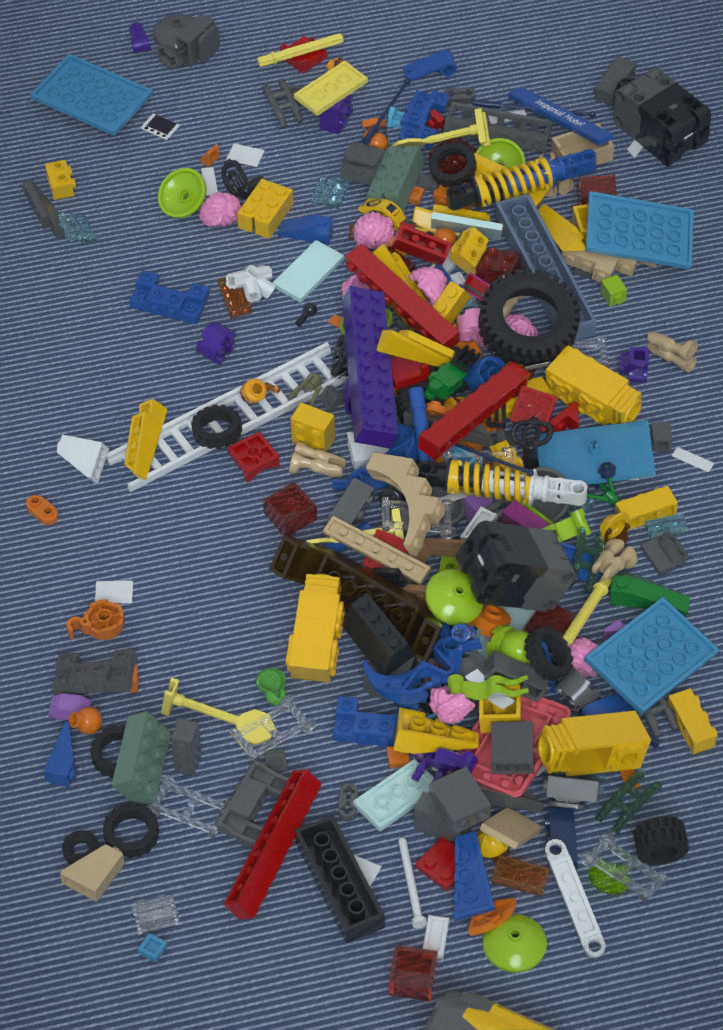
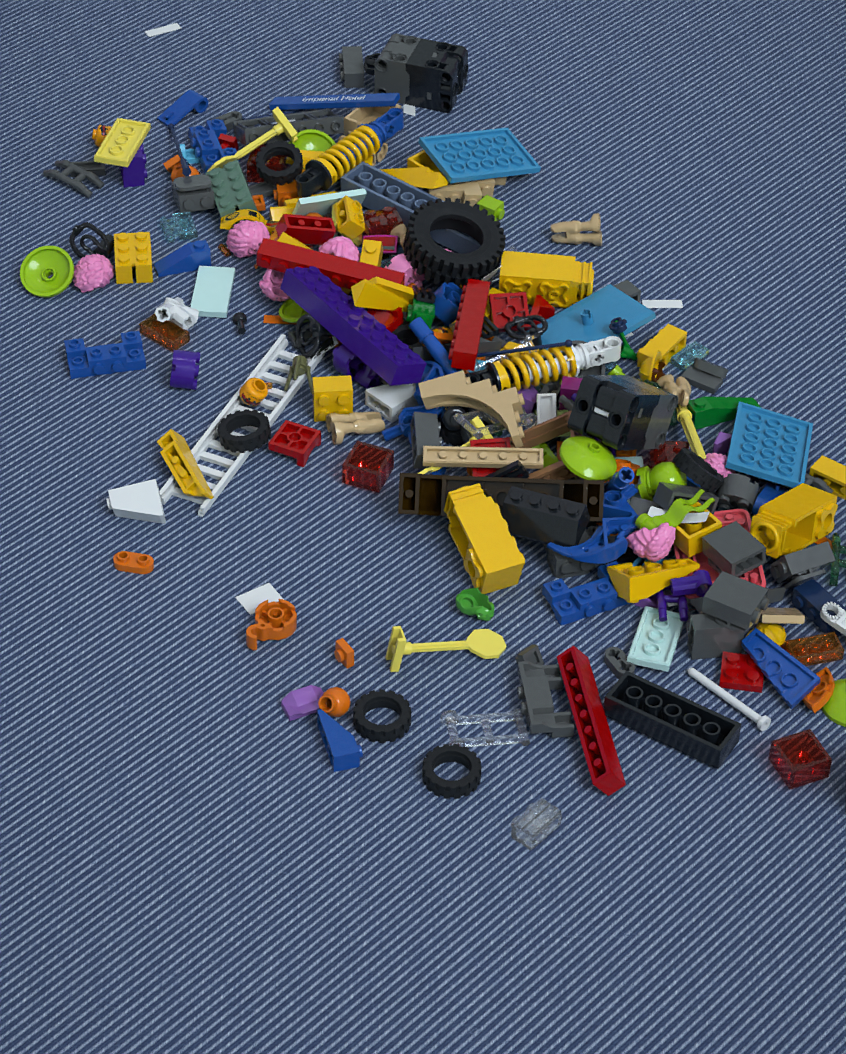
camera: 35 degrees left, 10 degrees down
dark grey bracket [52,649,138,695] -> none
tan slope [60,844,125,902] -> none
black tyre [62,830,99,864] -> none
sand green piece [112,711,171,805] -> none
dark azure plate [138,933,168,962] -> none
dark grey brick [171,718,202,776] -> none
orange slope [199,144,219,167] -> none
white sticker [226,143,265,167] -> none
clear piece [230,695,316,761] -> none
light yellow axle [257,33,344,67] -> none
red piece [280,36,328,74] -> none
dark grey tile [319,385,344,412] -> none
orange plate [386,746,410,768] -> none
white tile [422,915,449,959] -> none
clear red piece [576,175,617,205] -> none
dark purple brick [619,347,649,383] -> none

